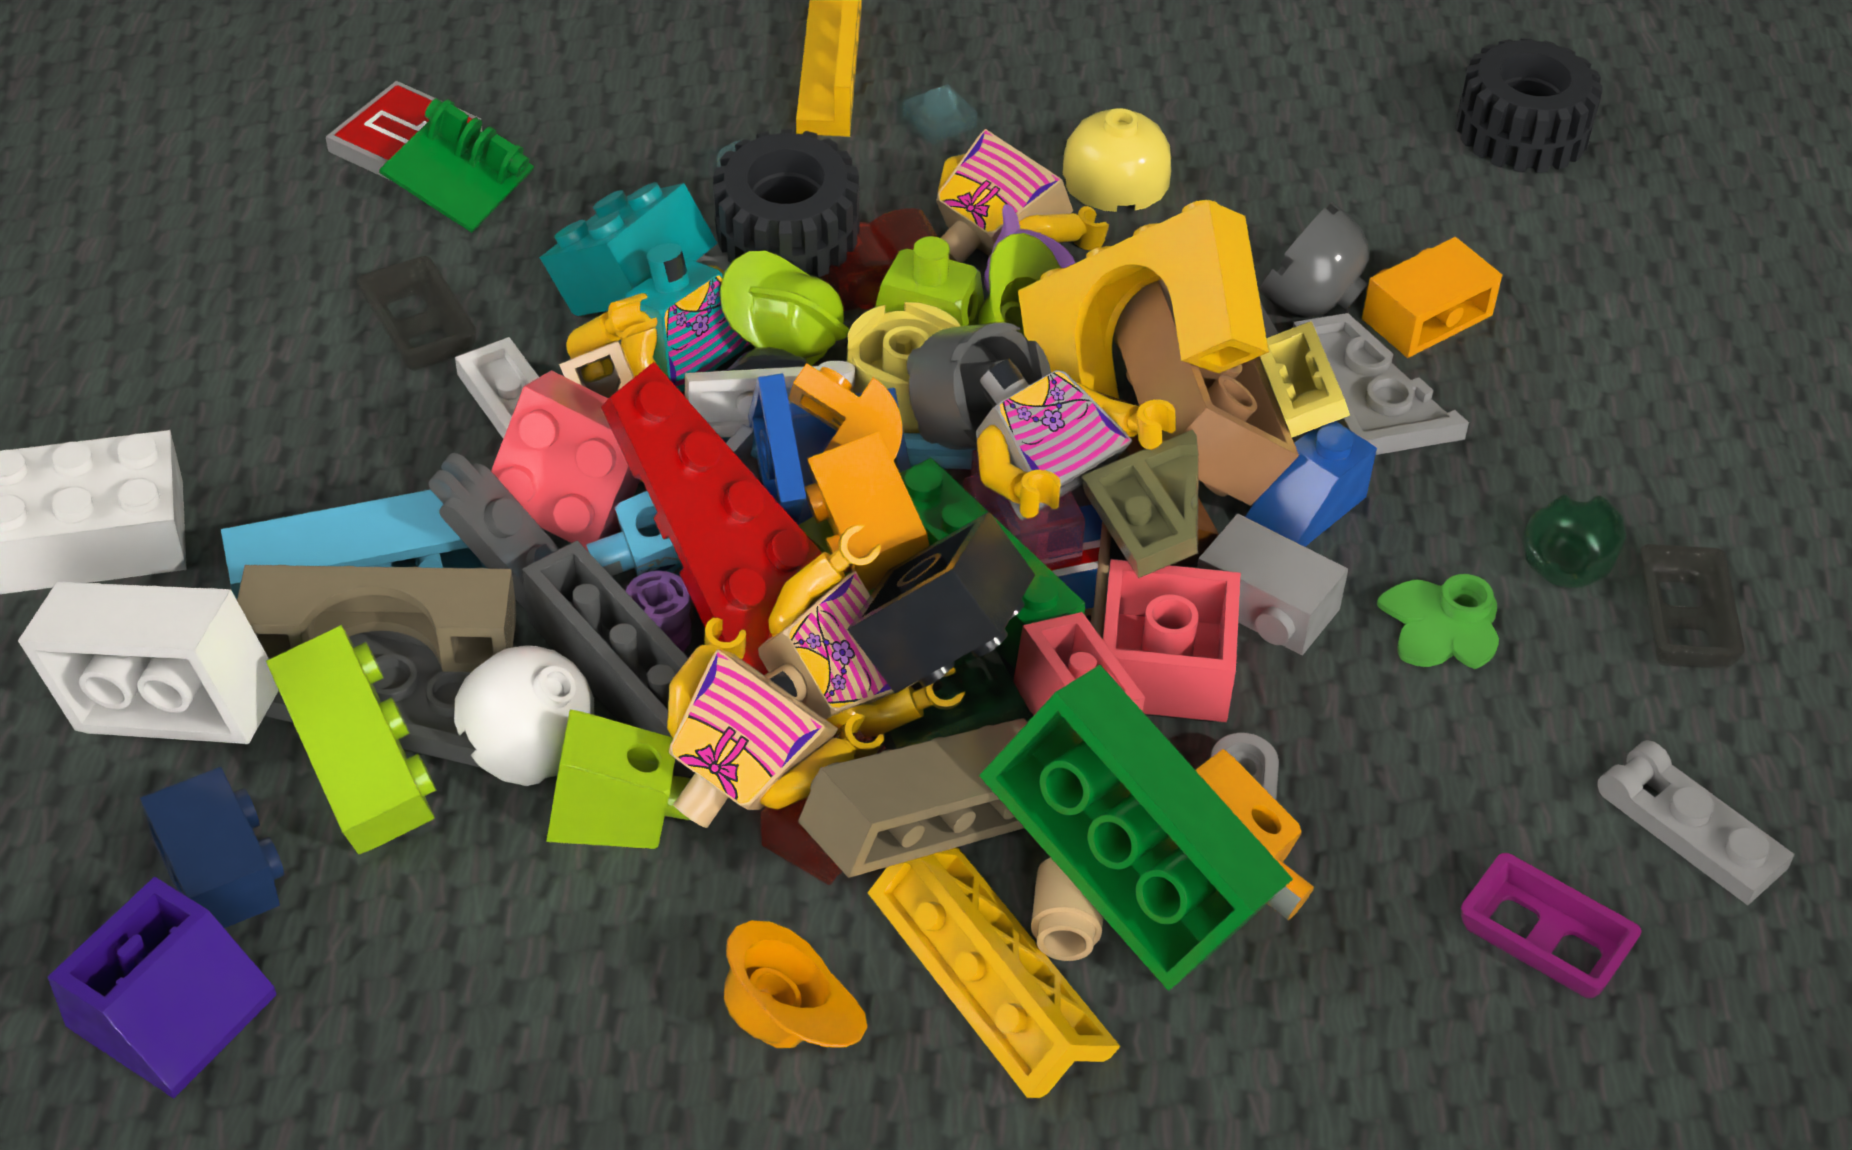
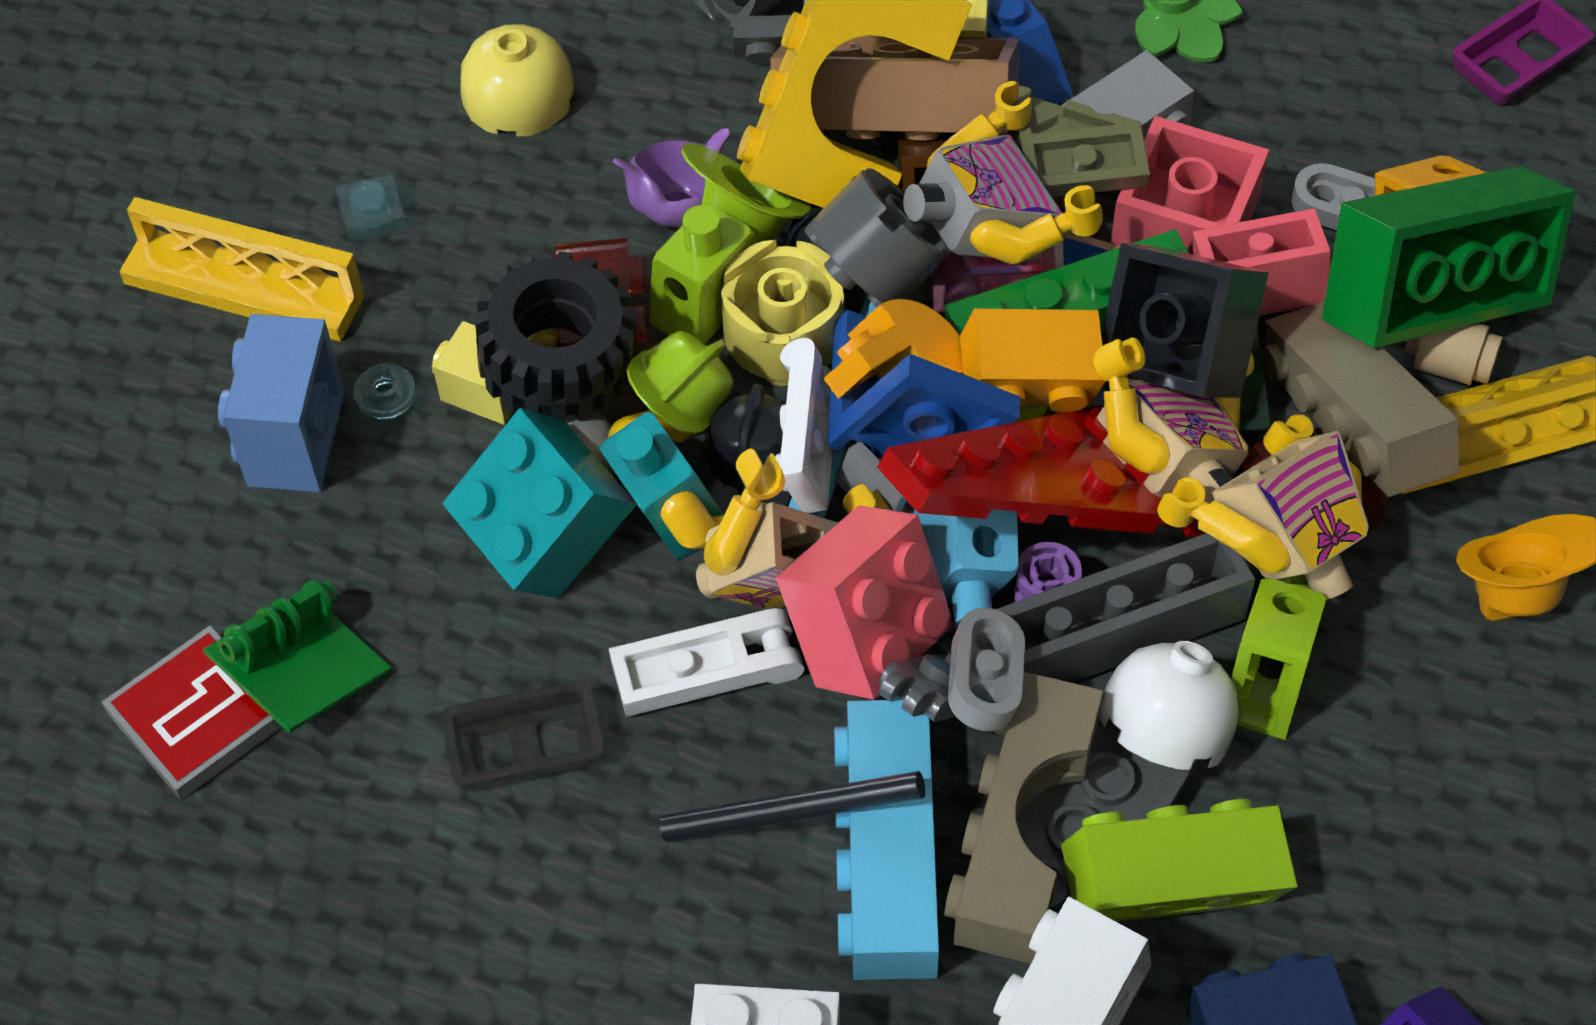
camera: 70 degrees left, 10 degrees up
torso [936,129,1109,263] -> none
none -> medium blue brick [218,314,345,492]
none -> black bar [659,771,925,842]
none -> light grey plate [948,608,1025,731]

